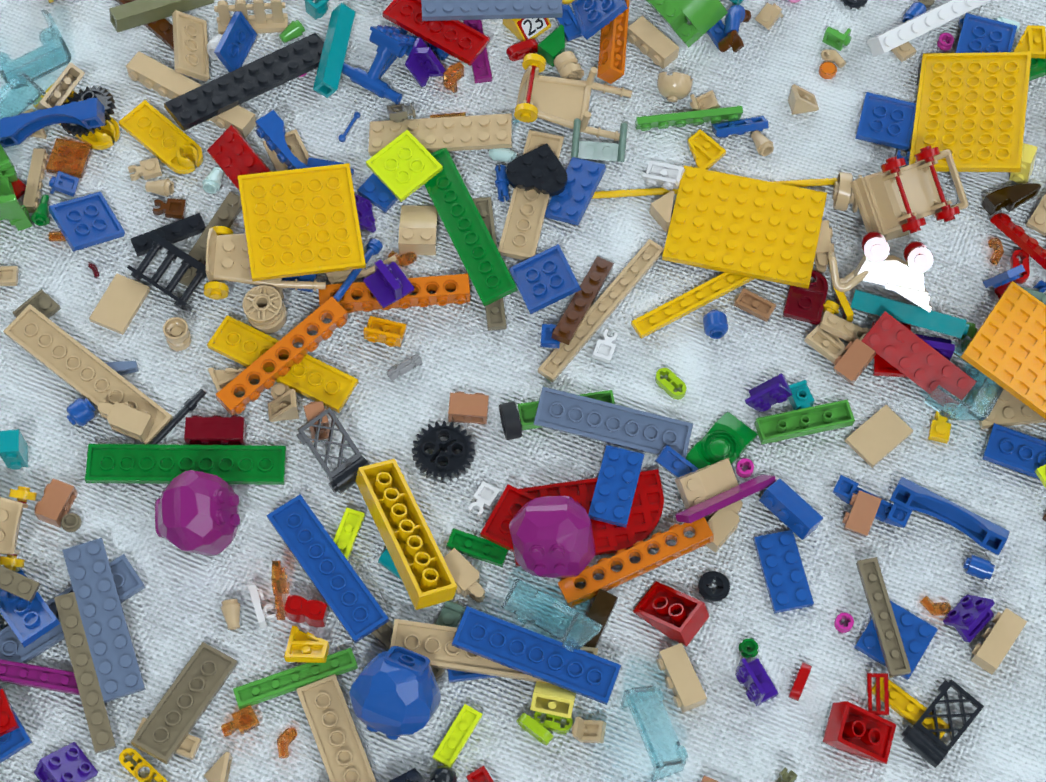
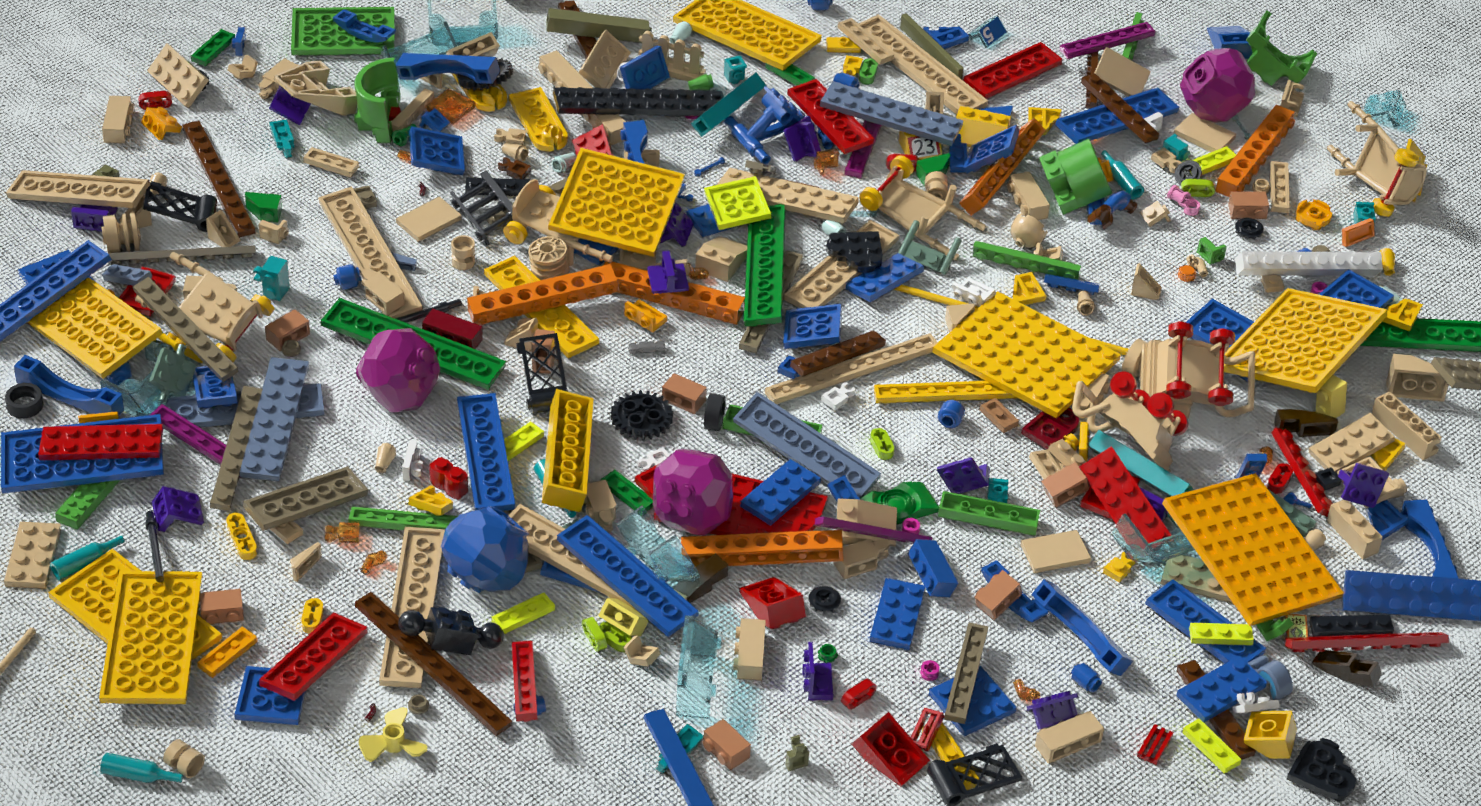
camera: 25 degrees right, 20 degrees down
clear orange wing [271,561,290,620] -> none
blue piece [333,238,383,302] -> none
blue pin [495,165,510,202] -> none

